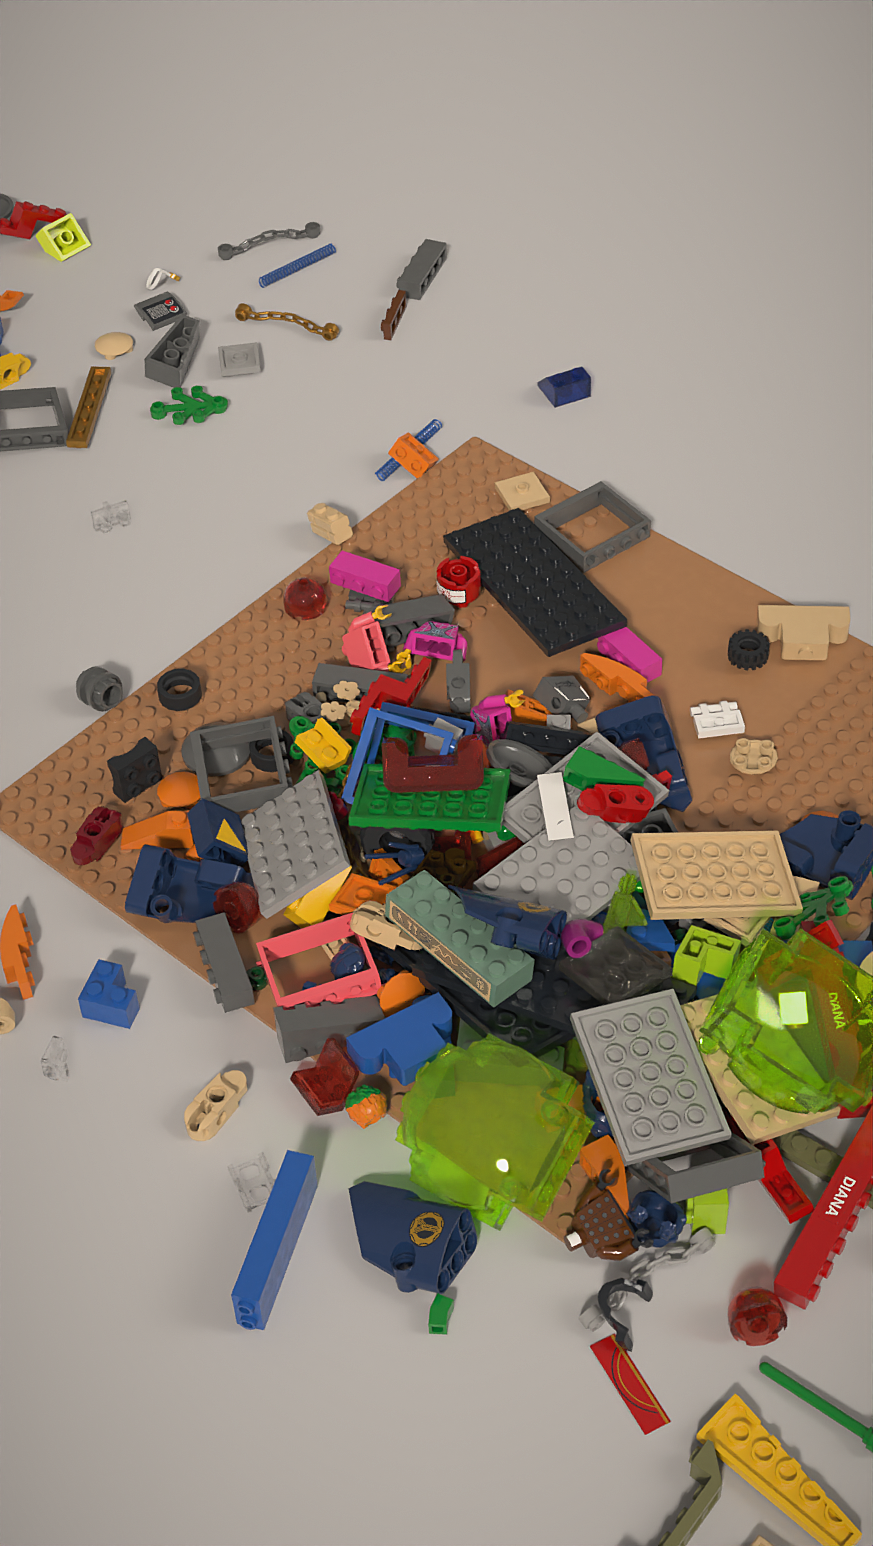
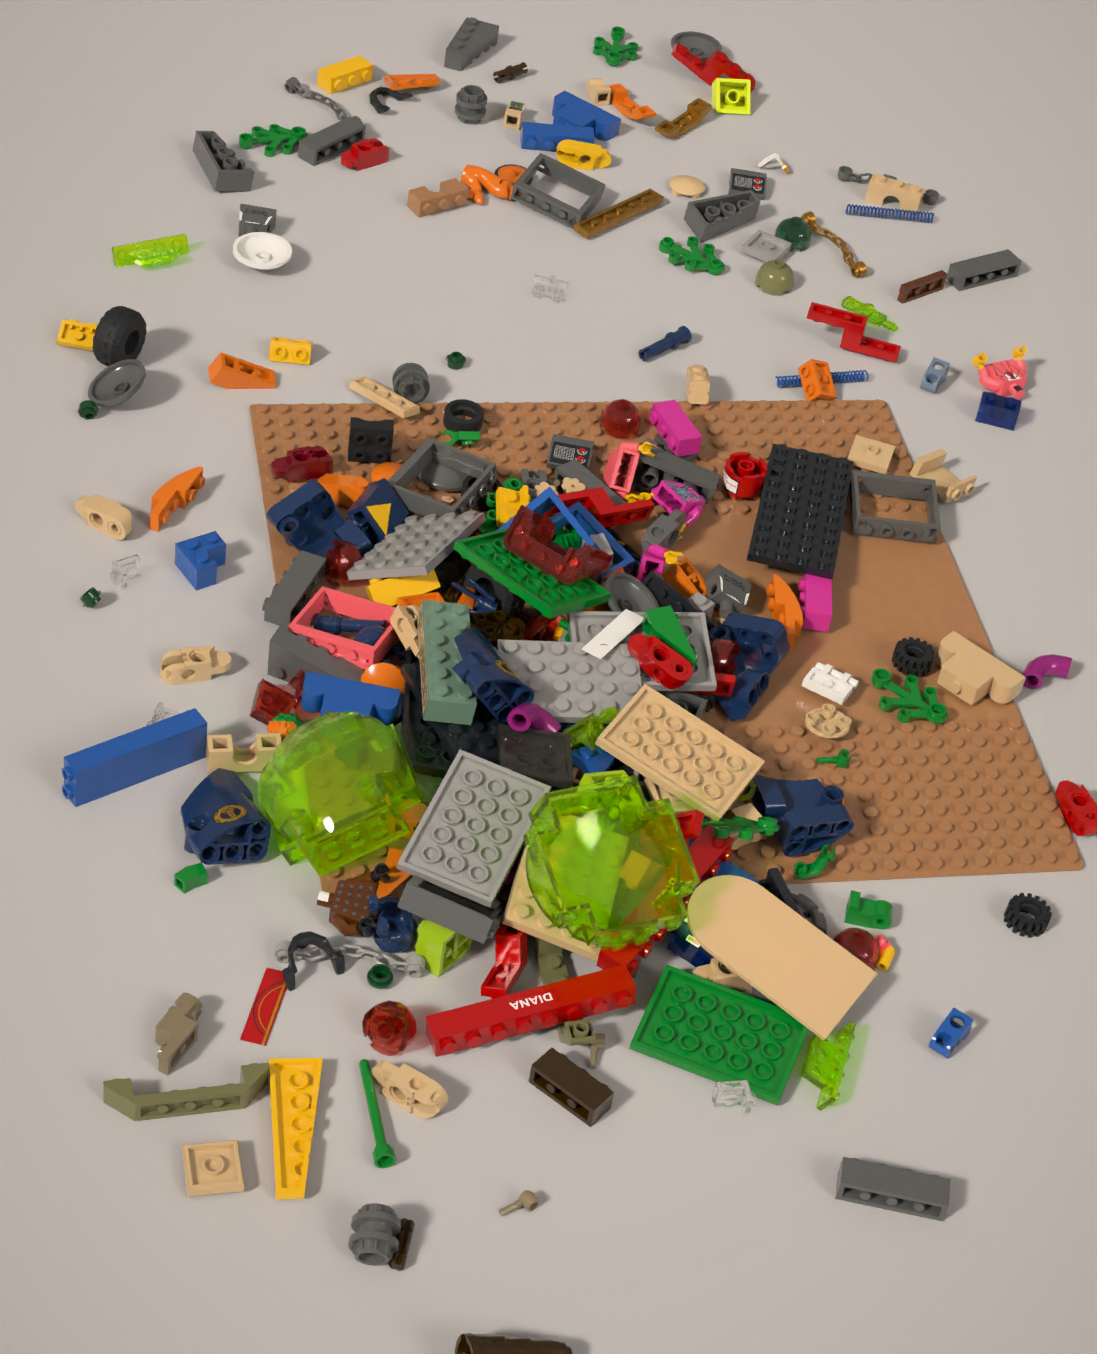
camera: 30 degrees right, 5 degrees down
none -> dark green plate [80,587,101,608]
none -> dark tan plate [155,992,203,1076]
none -> tan arch [206,733,282,773]
none -> dark blue pin [314,613,385,635]
none -> tan tile [349,376,420,418]
none -> dark green plate [367,964,393,989]
none -> tan piece [372,1060,448,1119]
none -> green plate [442,430,480,446]
none -> dark green plate [446,352,466,370]
none -> slope [546,434,594,470]
none -> dark blue pin [638,326,692,362]
none -> pearl gold slope [655,98,712,138]
none -> olive cylinder [755,260,794,296]
none -> clear green cylinder [774,217,812,252]
none -> red bracket [807,302,901,363]
none -> green hand [817,749,851,768]
none -> clear neon green piece [841,296,898,331]
none -> tan arch [864,174,925,215]
none -> green plant [871,668,948,724]
none -> tan panel [909,448,977,504]
none -> sand blue leg [920,357,950,393]
none -> coral torso [972,345,1027,399]
none -> magenta cylinder [1022,654,1072,689]

